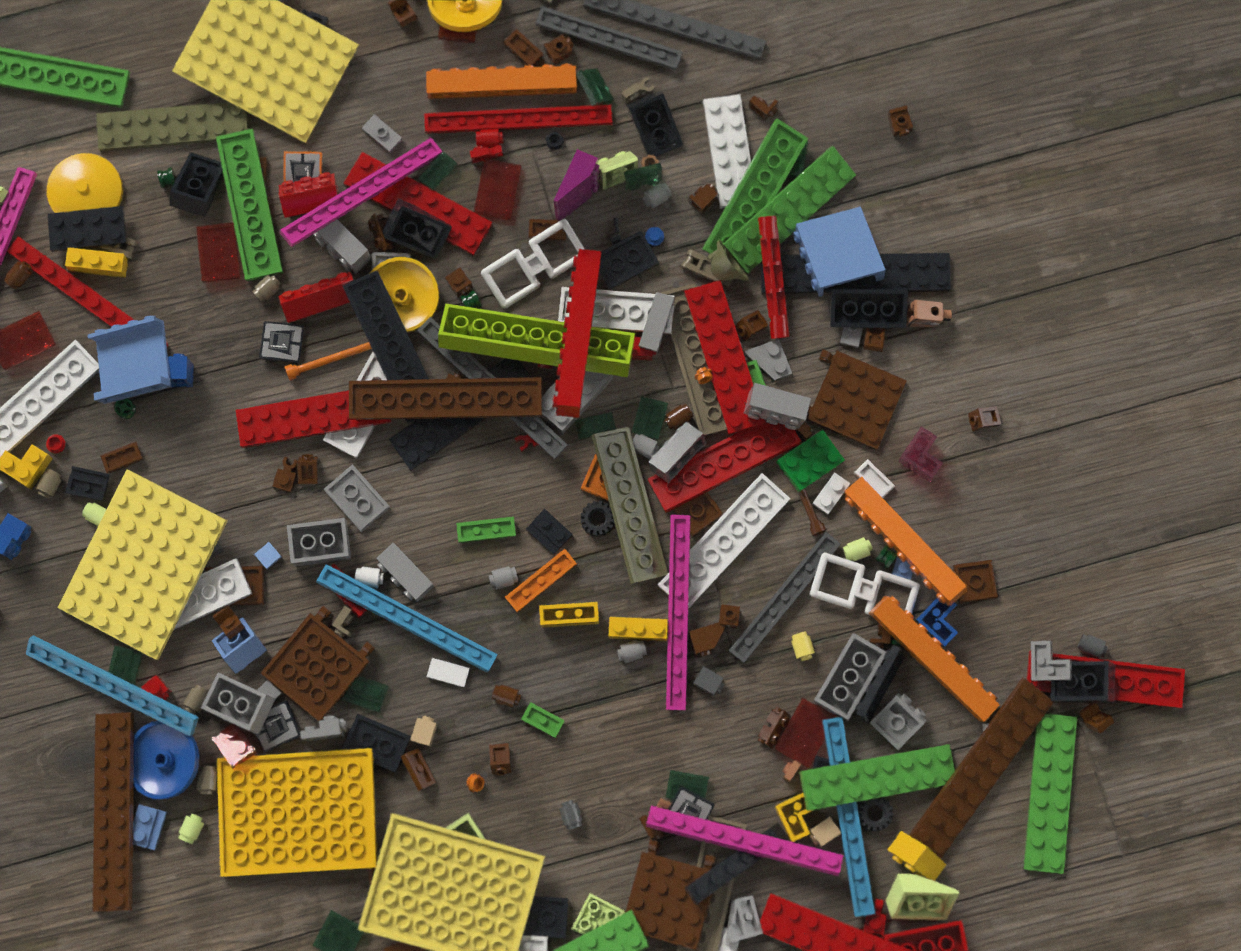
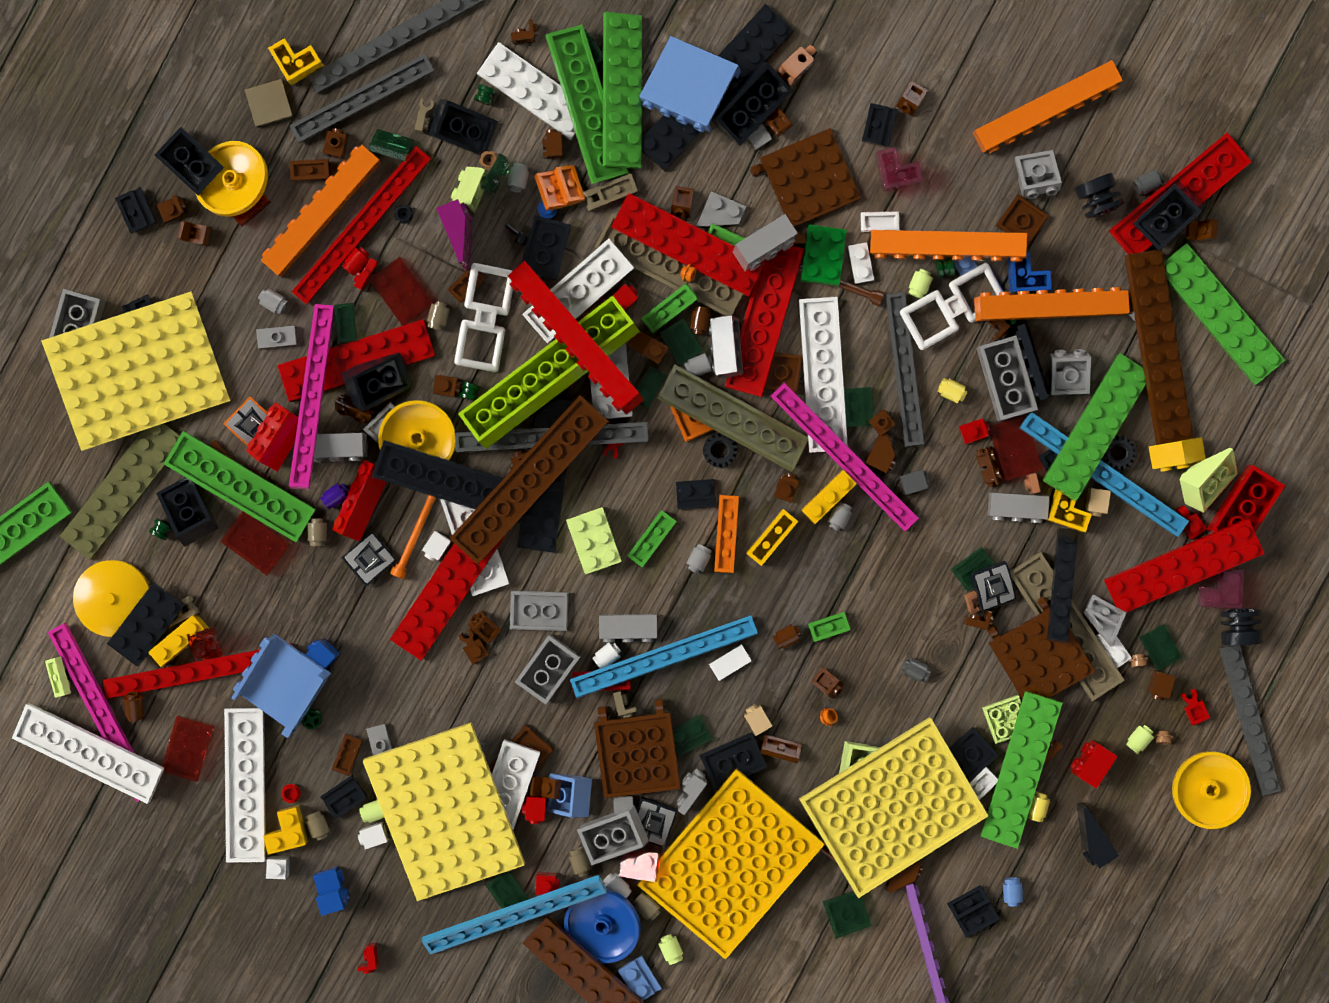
camera: 50 degrees left, 10 degrees up
light blue tile [254,542,282,569] -> none
light grey tile [639,292,675,352] -> none
dark pink plate [646,806,843,876] -> none
olive hat [708,239,749,281] -> none
red piece [758,216,790,339] -> none
light grey plate [1031,641,1072,681] -> none
none -> clear red plate [187,628,223,662]
none -> light grey brick [258,288,288,315]
none -> dark purple brick [320,482,349,510]
none -> white brick [358,821,389,849]
none -> light grey plate [366,723,392,756]
none -> white brick [422,531,452,562]
none -> dark tan brick [427,301,450,331]
none -> dark green wheel [474,84,497,106]
none -> red brick [522,795,547,824]
none -> orange slope [534,165,585,211]
none -> yellowish green brick [566,507,622,574]
none -> white brick [603,873,632,898]
none -> reddish brown slope [626,332,669,365]
none -> bright green plate [641,283,699,333]
none -> reddish brown bracket [773,473,799,503]
none -> clear green plate [844,387,874,427]
none -> black plate [862,103,898,148]
none -> red bracket [958,418,990,444]
none -> orange brick [973,60,1123,154]
none -> light grey brick [988,493,1049,523]
none -> light grey plate [1015,150,1062,199]
none -> black wheel [1074,173,1124,219]

